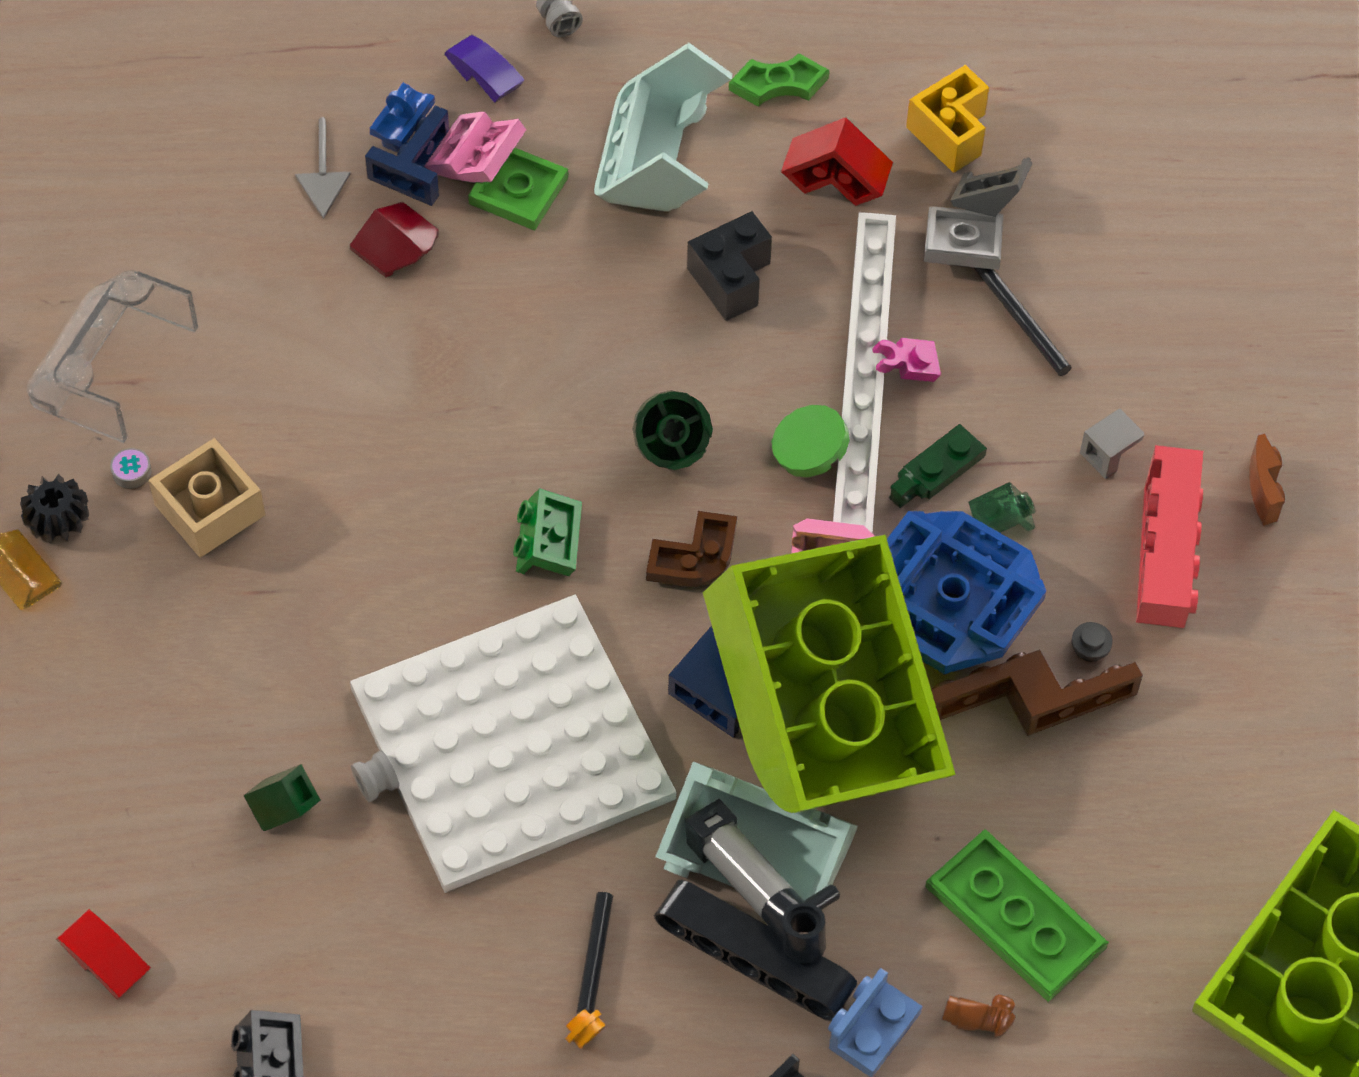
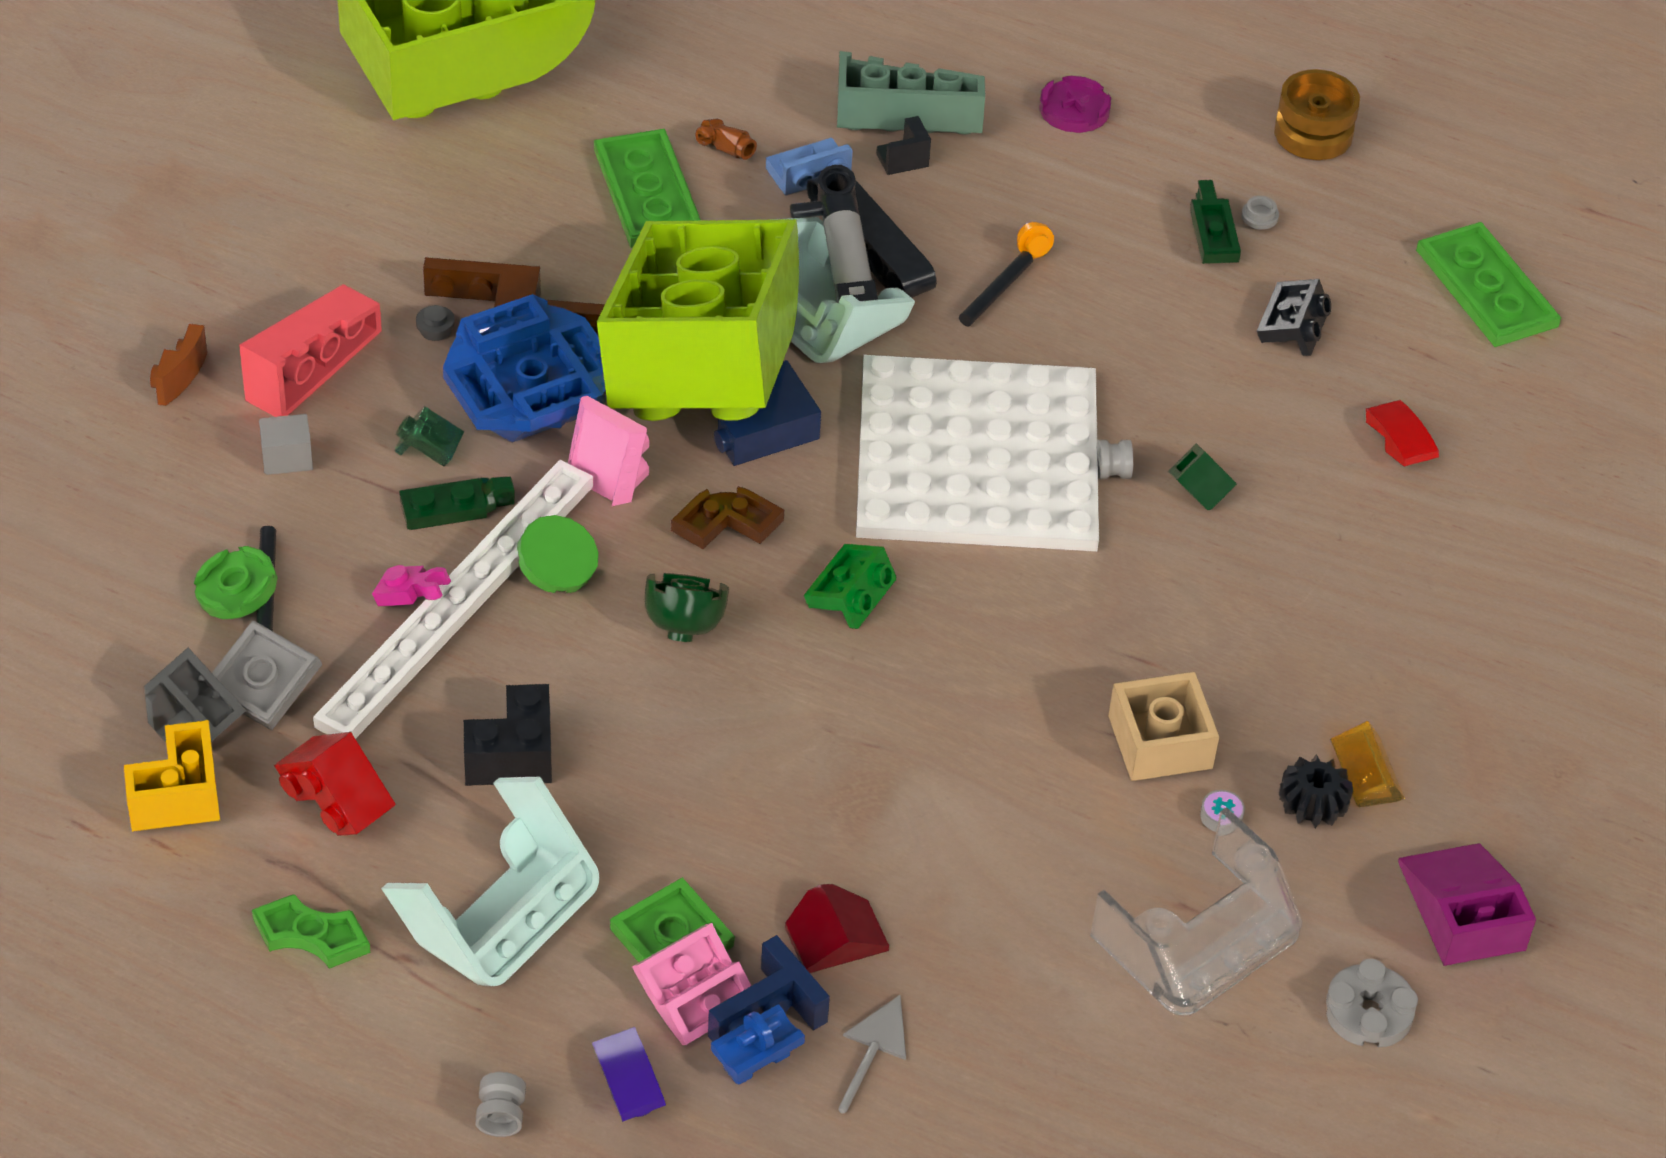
camera: 155 degrees left, 10 degrees down
none -> bright green tile [194,546,278,619]

